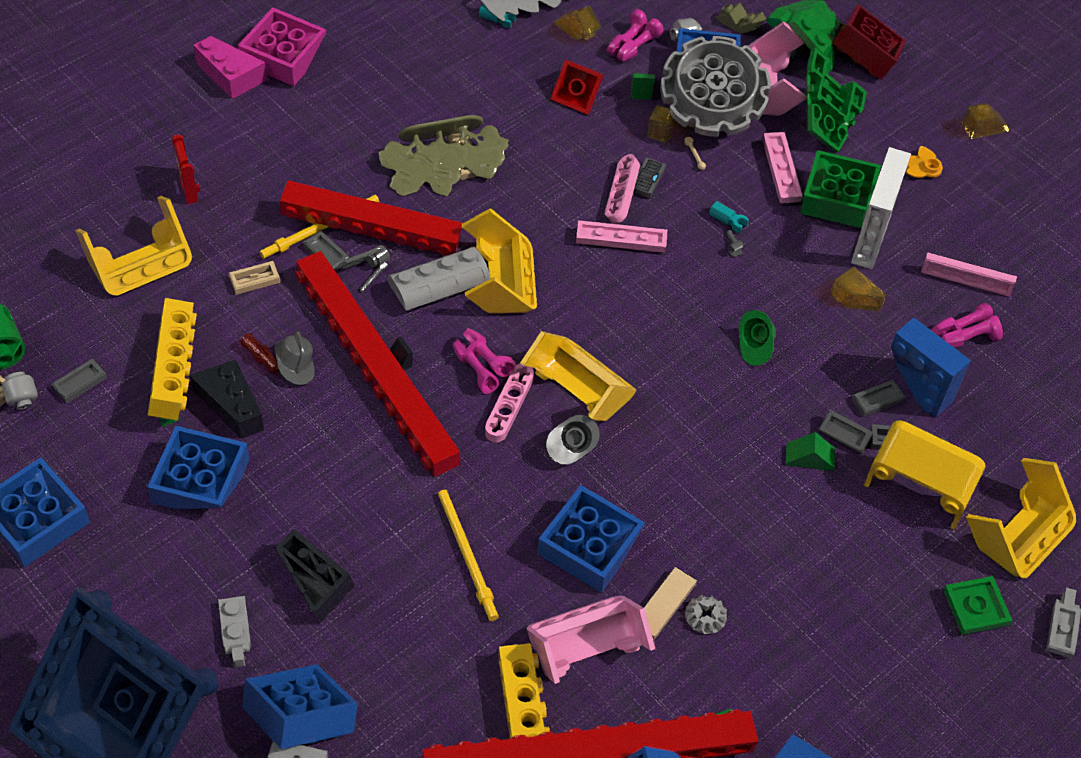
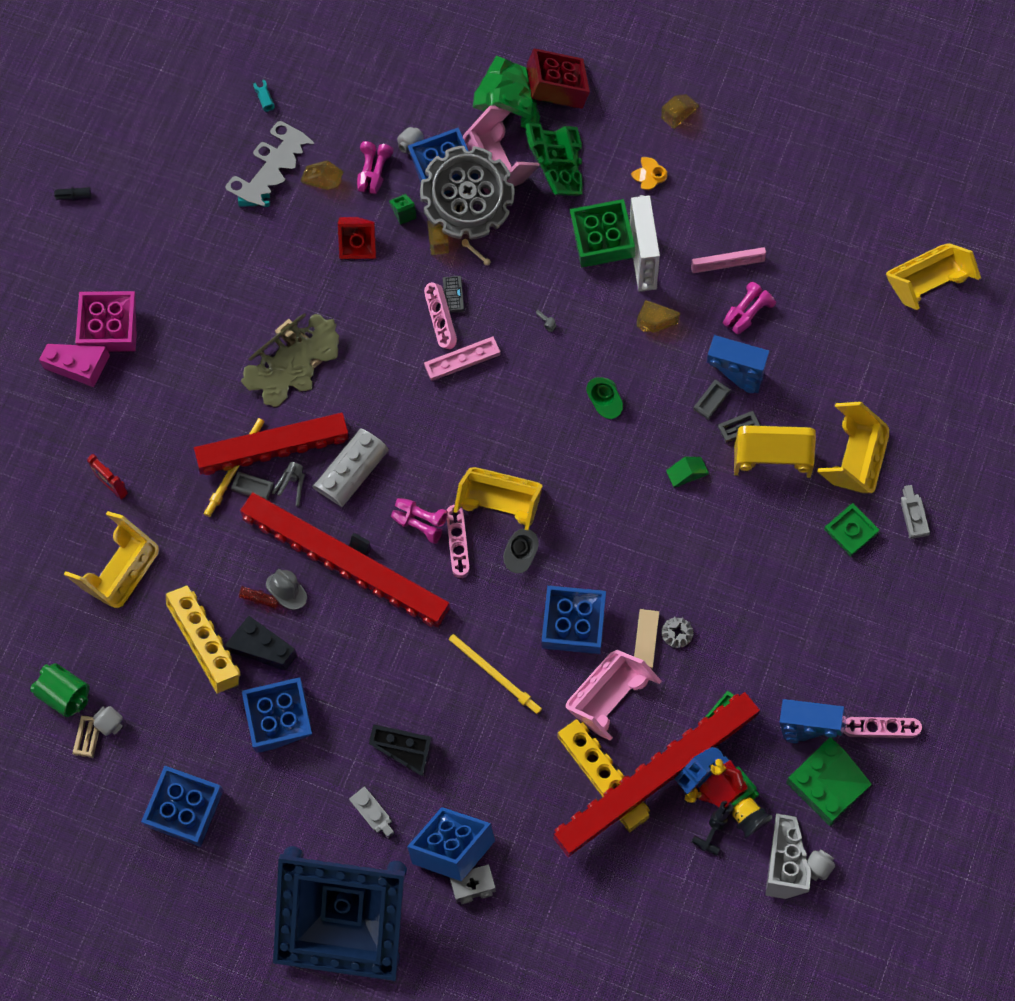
camera: 20 degrees left, 15 degrees up
dark grey tile [51,359,107,404] -> none
tan tile [229,261,280,295] -> none
yellow windscreen [462,208,537,314] -> none
teal bar [709,201,749,233] -> none
olive slope [716,3,766,34] -> none
bright pink plate [762,132,803,203] -> none
dark grey tile [818,410,873,454] -> none

